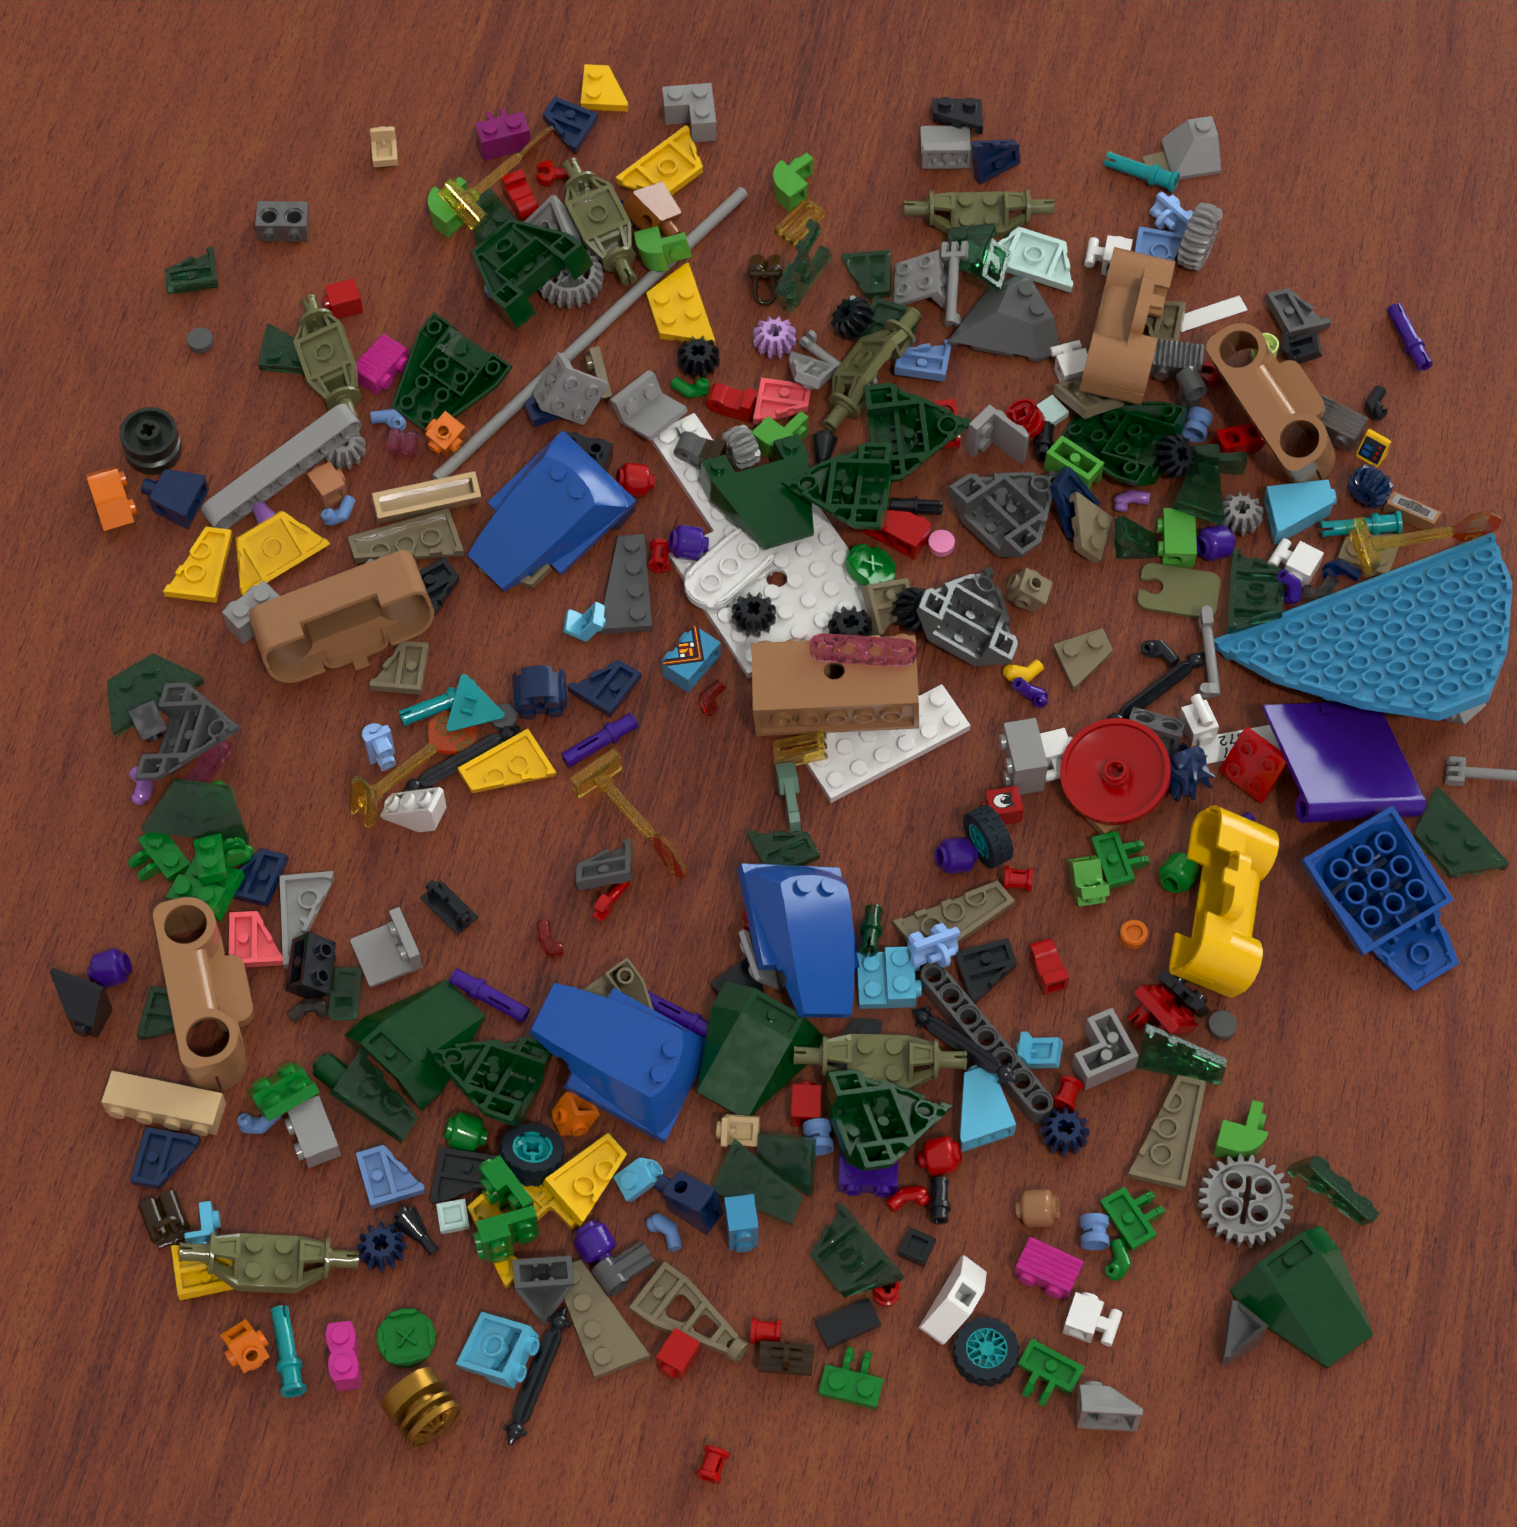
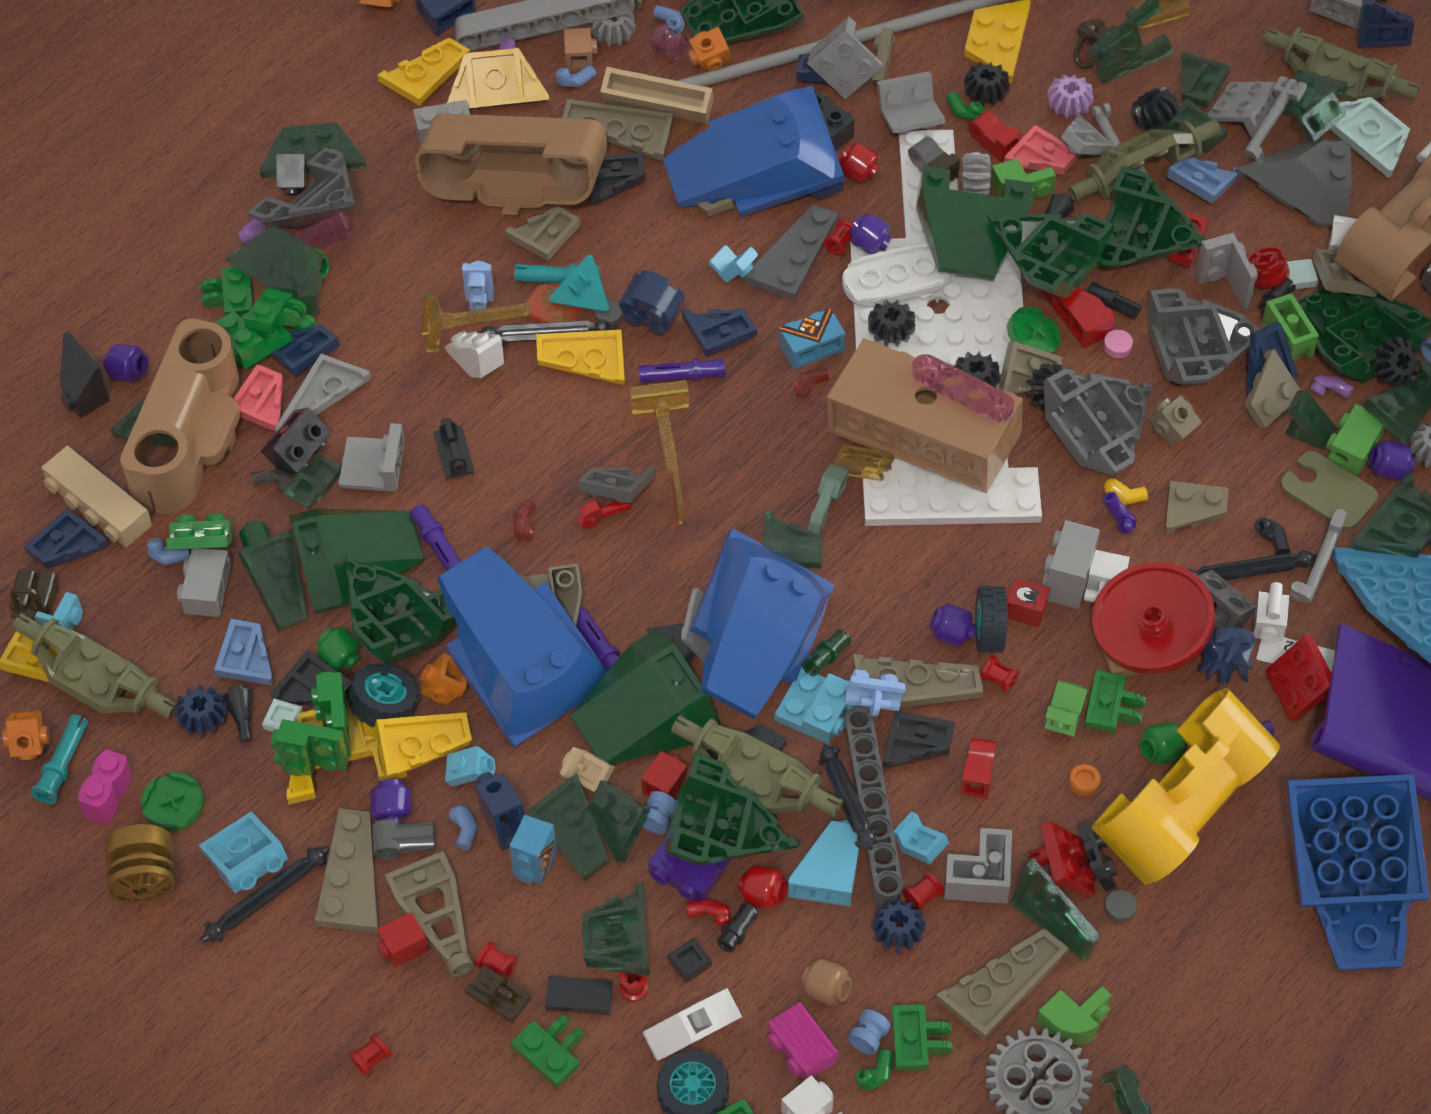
camera: 30 degrees right, 5 degrees down
dark grey slope [512,1255,574,1325] -> none

